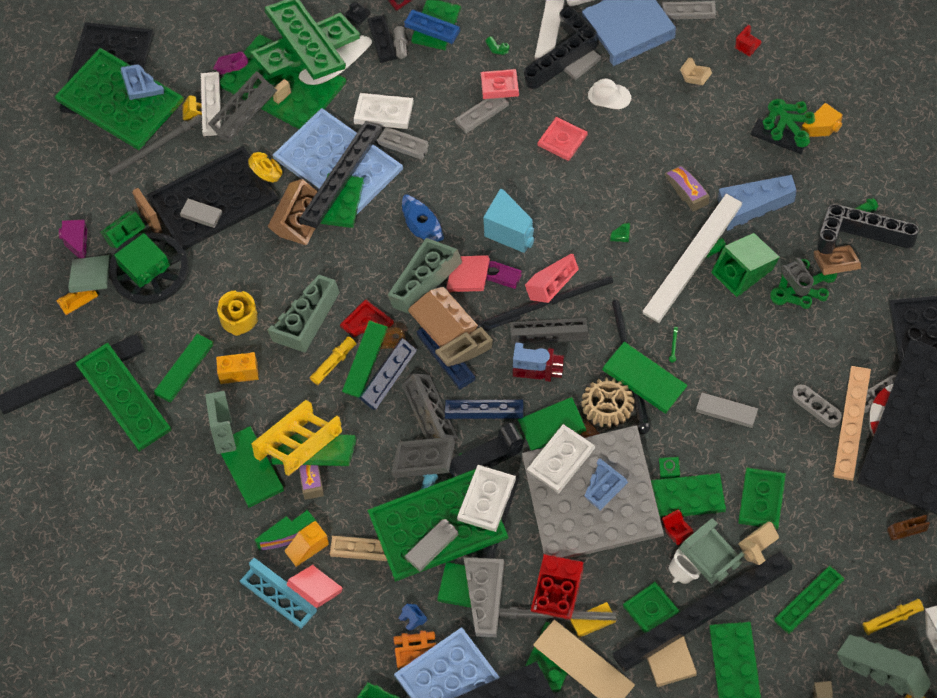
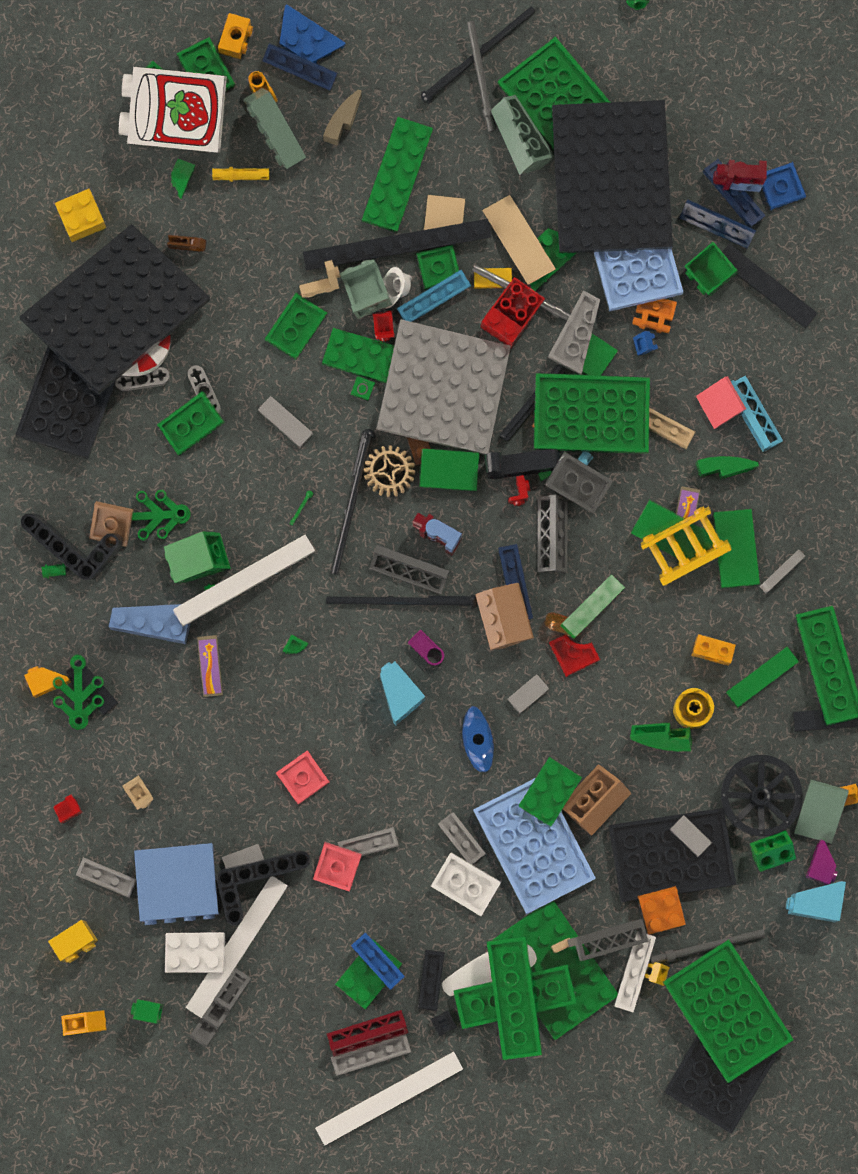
camera: 165 degrees left, 20 degrees up
green piece [114,233,170,288] -> none
medium blue wing [121,65,164,100] -> none
medium nougat tile [132,188,163,233] -> none
sand green panel [205,391,236,454] -> none
magenta piece [213,52,249,75] -> none
yellow plate [248,152,282,182] -> none
sand green wedge [268,275,340,353] -> none
light orange slope [285,521,329,567] -> none
black tile [299,121,382,229] -> none
yellow pin [309,336,357,385] -> none
plate [359,338,417,410] -> none
sand green wedge [388,238,462,314] -> none
light grey axle [394,26,408,59] -> none
light grey hinge [405,519,458,571] -> none
dark tan slope [435,327,493,366] -> none
dark blue plate [445,400,523,419] -> none
coral tile [446,255,490,292] -> none
white plate [457,465,516,532] -> none
green arm [485,36,510,55] -> none
coral slope [525,254,579,303] -> none
white plate [527,425,595,493] -> none
medium blue wing [585,458,628,510] -> none
white piece [588,79,631,109] -> none
green tile [602,342,688,414] -> none
green tile [774,565,845,634] -> none
dark grey piece [780,257,813,296] -> none
light nougat plate [833,366,871,481] -> none
none -> green tile [157,391,225,456]
none -> dark azure tile [397,270,471,322]
none -> light grey tile [507,674,549,714]
none -> red bracket [508,475,530,506]
none -> green slope [630,723,693,752]
none -> orange plate [638,886,686,935]
none -> light grey beam [760,550,805,594]
none -> medium azure slope [786,881,846,922]

